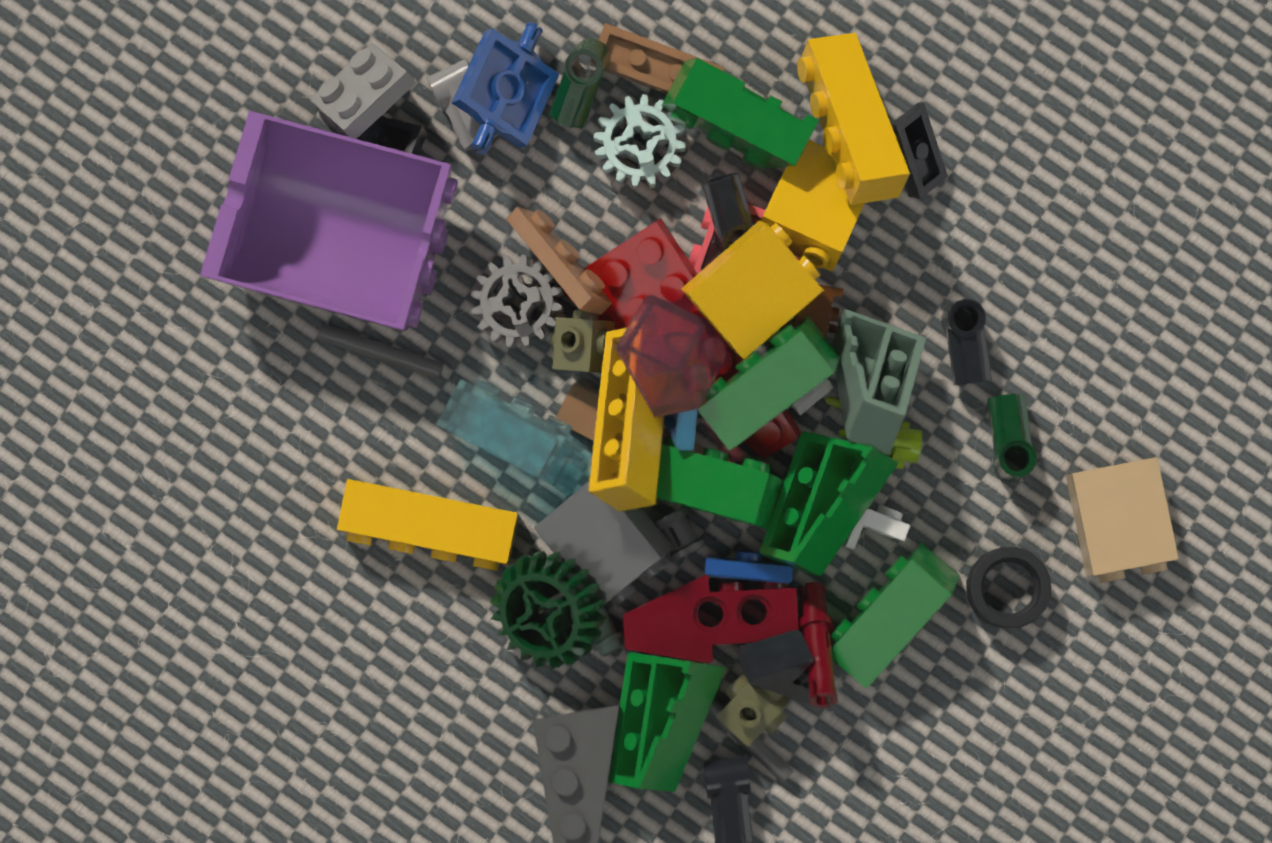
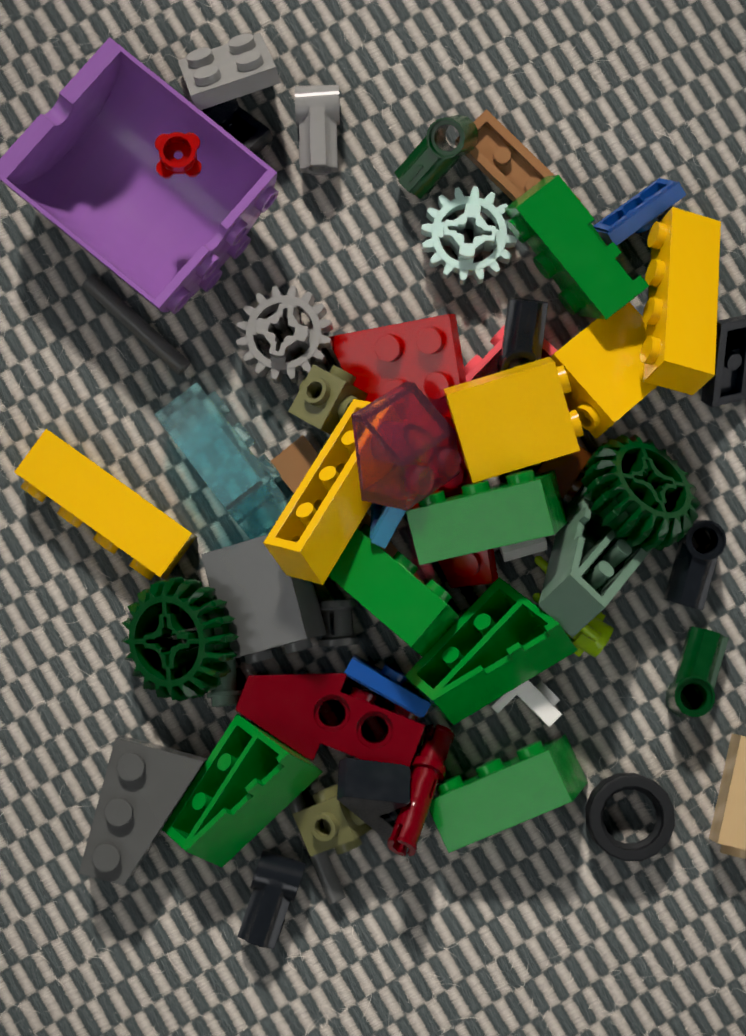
camera: 25 degrees right, 0 degrees up
blue plate [451,22,559,154] -> none
medium nougat plate [506,207,612,315] -> none
none -> red plate [155,132,202,179]
none -> dark green gear [581,434,700,552]
none -> blue plate [593,178,686,246]

